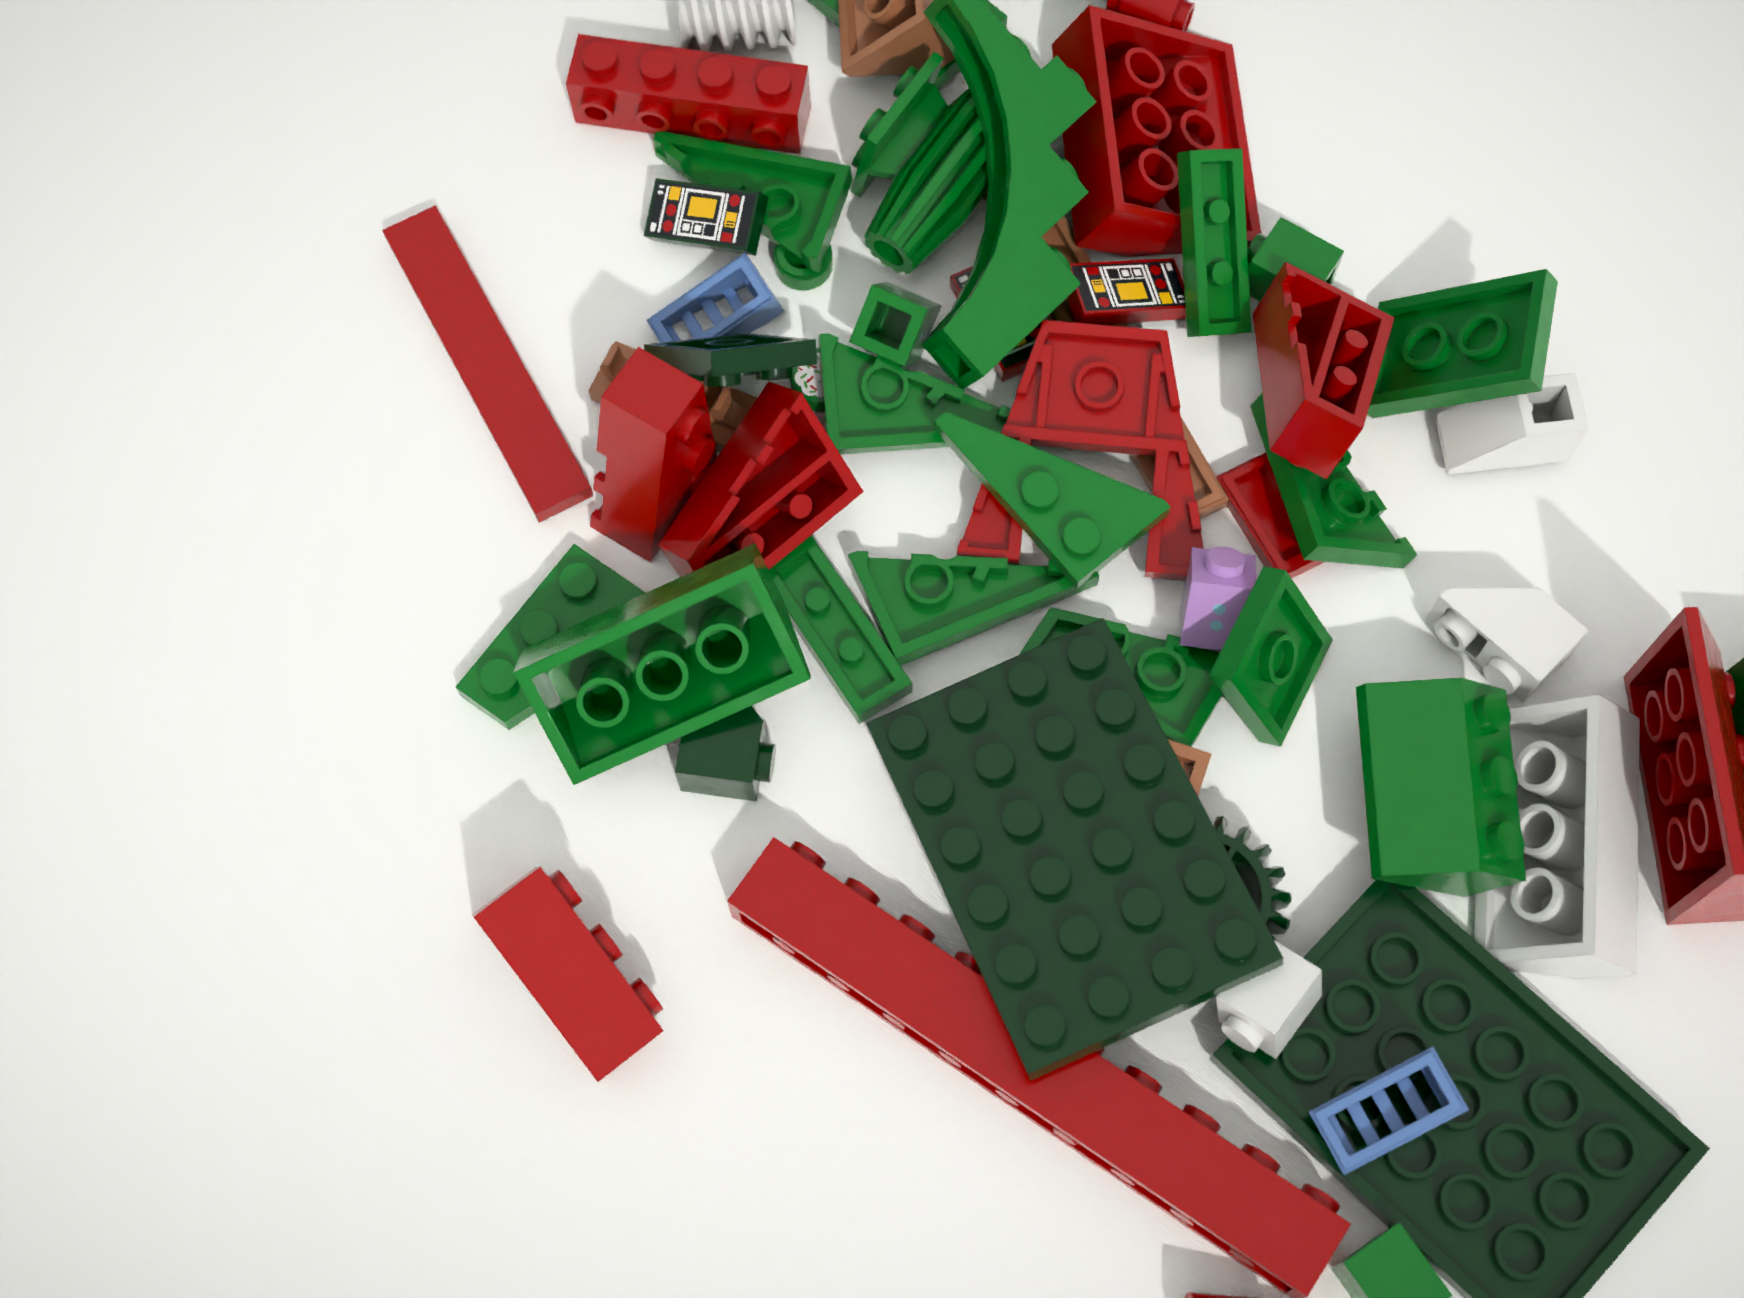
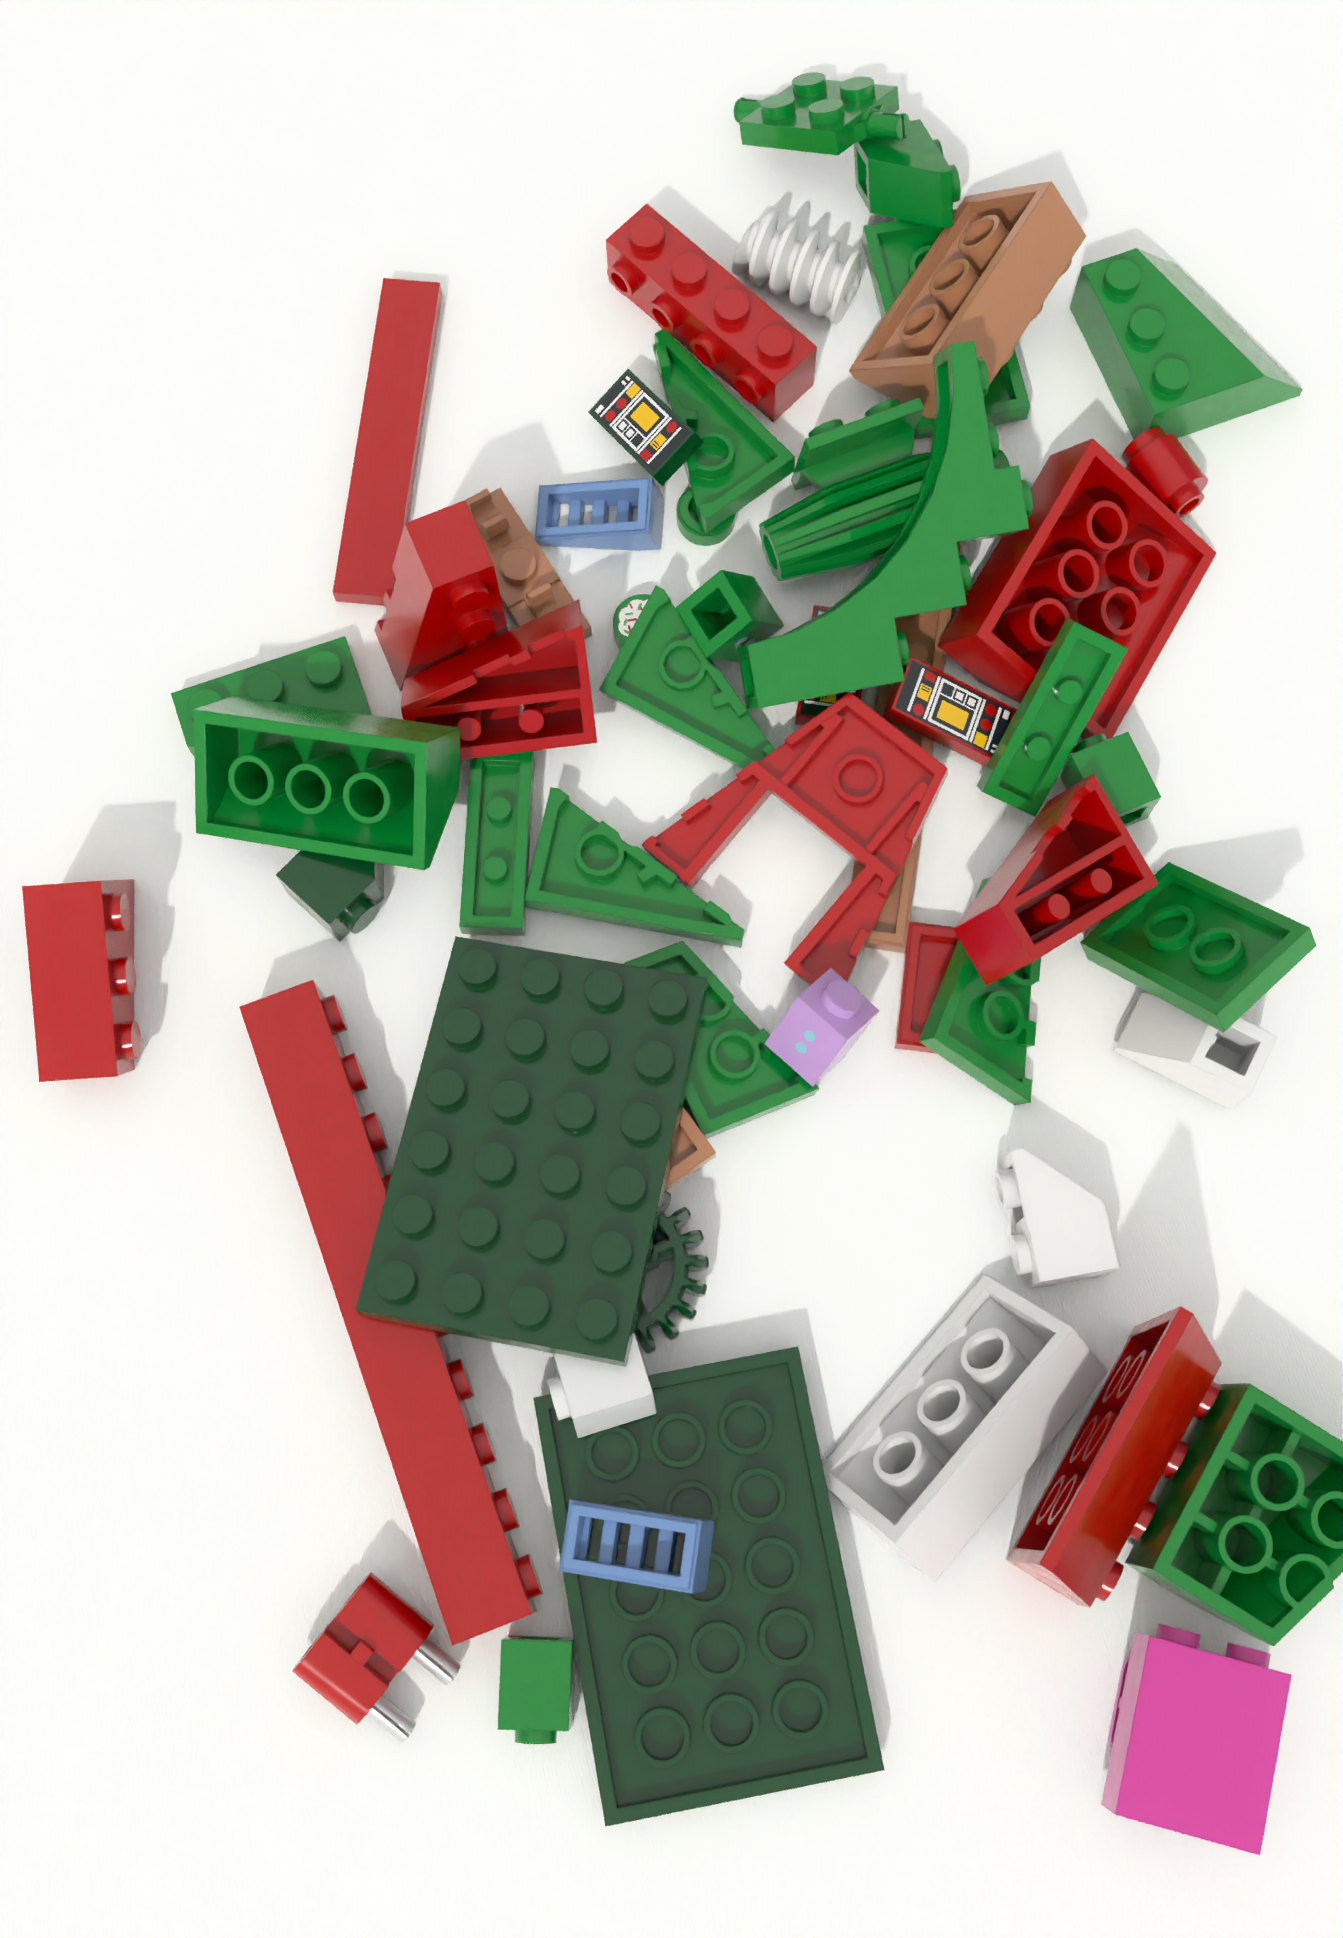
camera: 35 degrees right, 5 degrees up
dark green plate [644,333,817,387] -> none
green wing [934,411,1171,589] -> none
green tile [1209,566,1333,747] -> none
green slope [1356,678,1526,897] -> none

